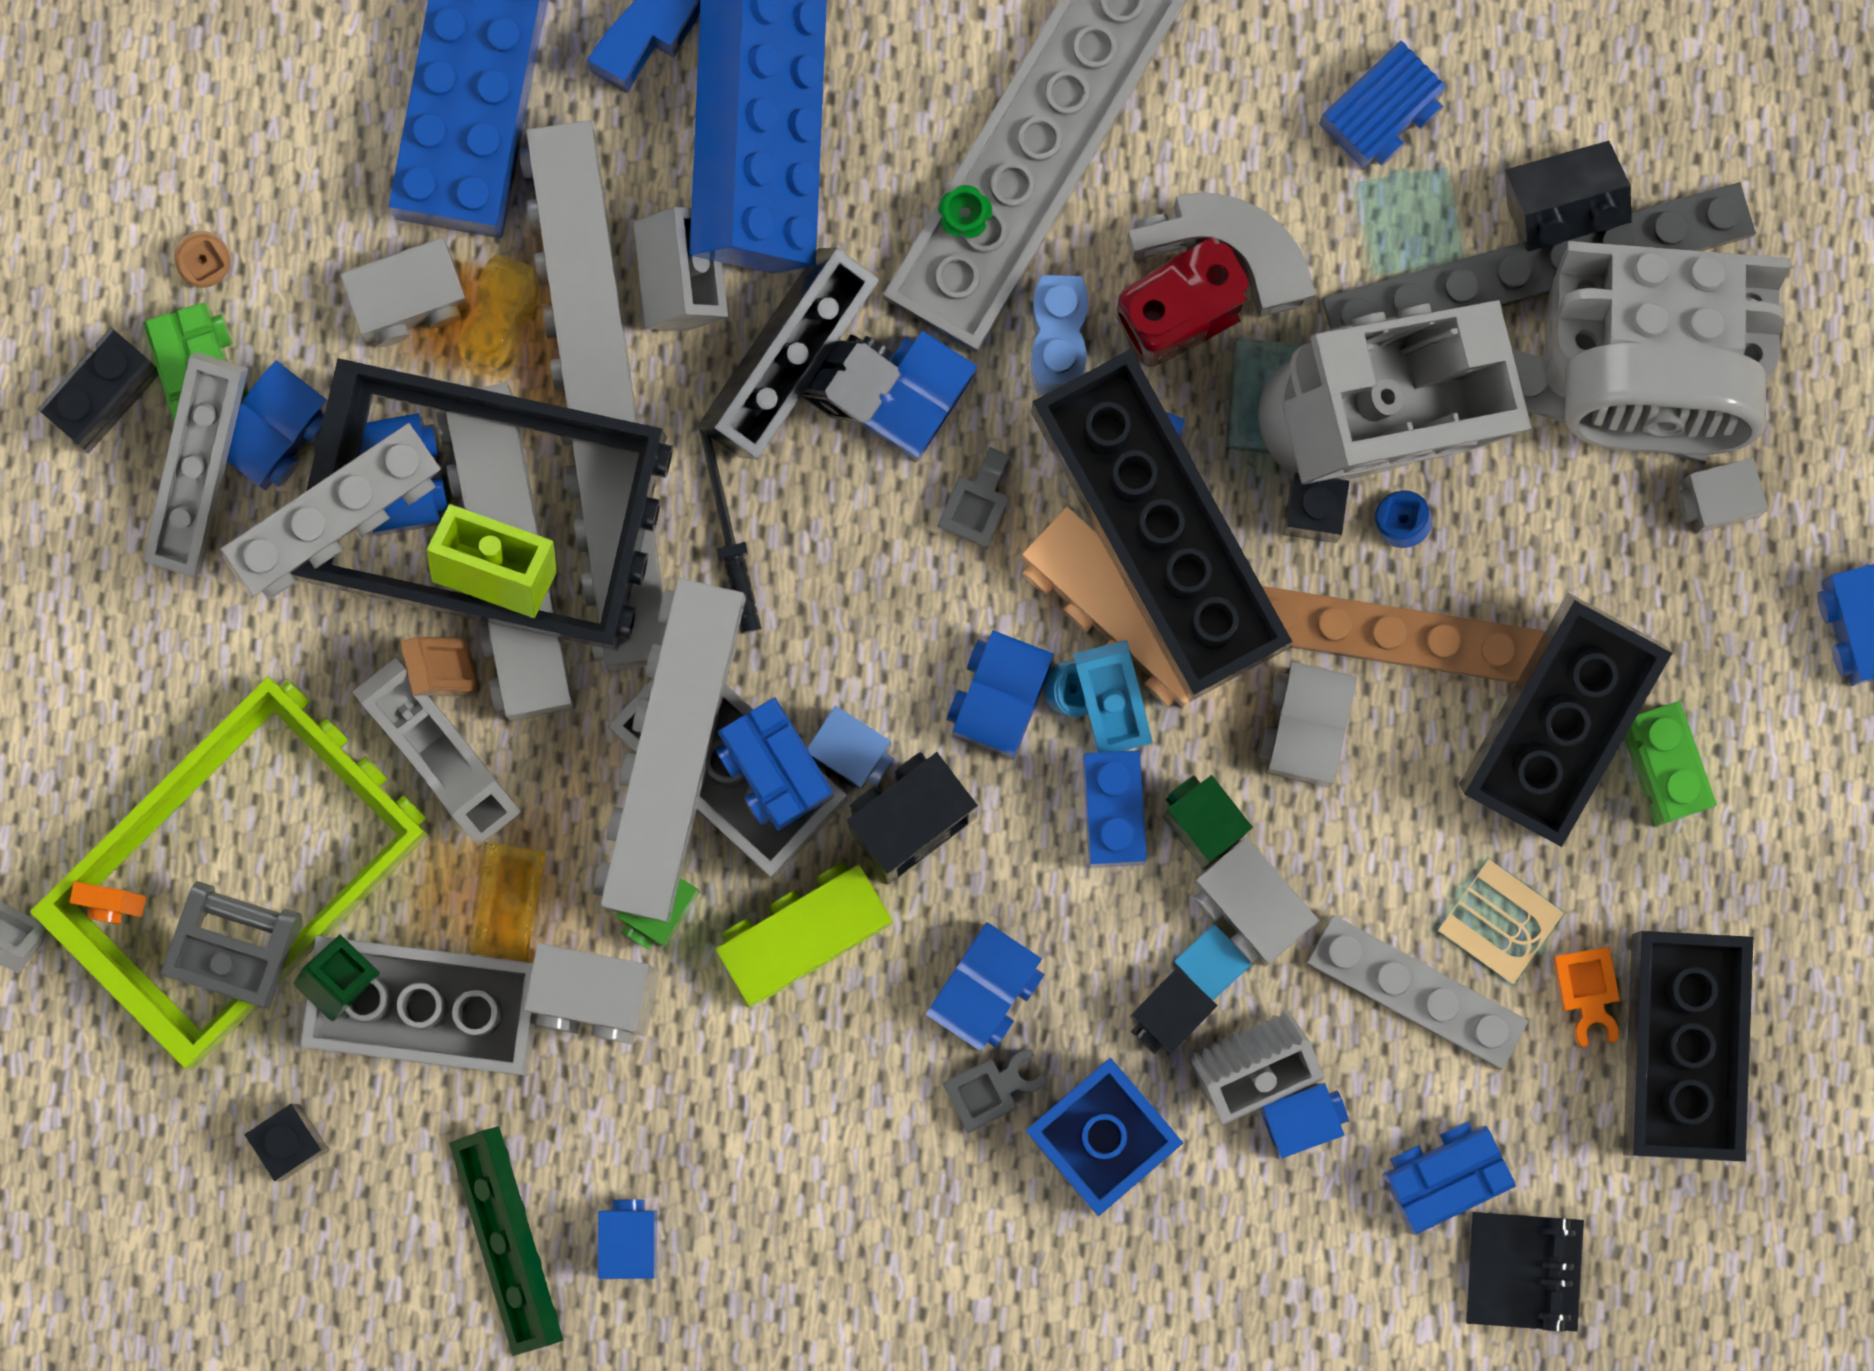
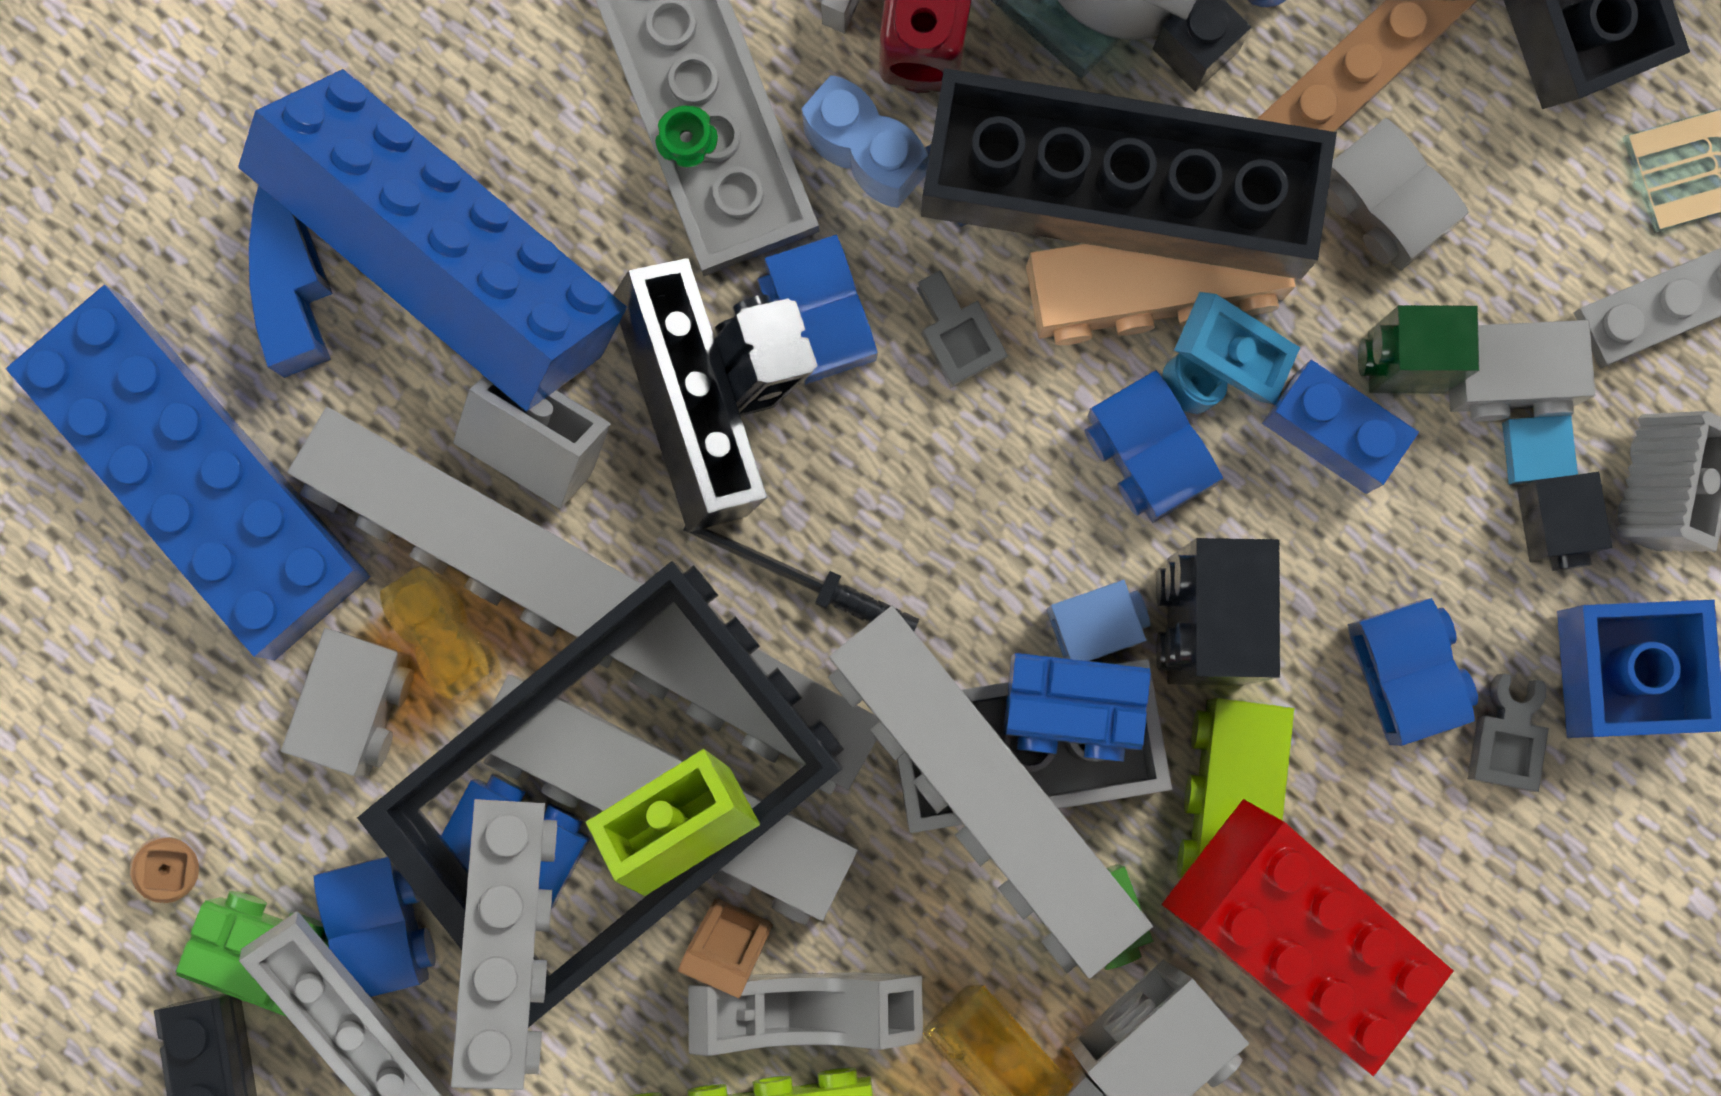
camera: 50 degrees left, 0 degrees up
none -> red brick [1161,799,1454,1077]

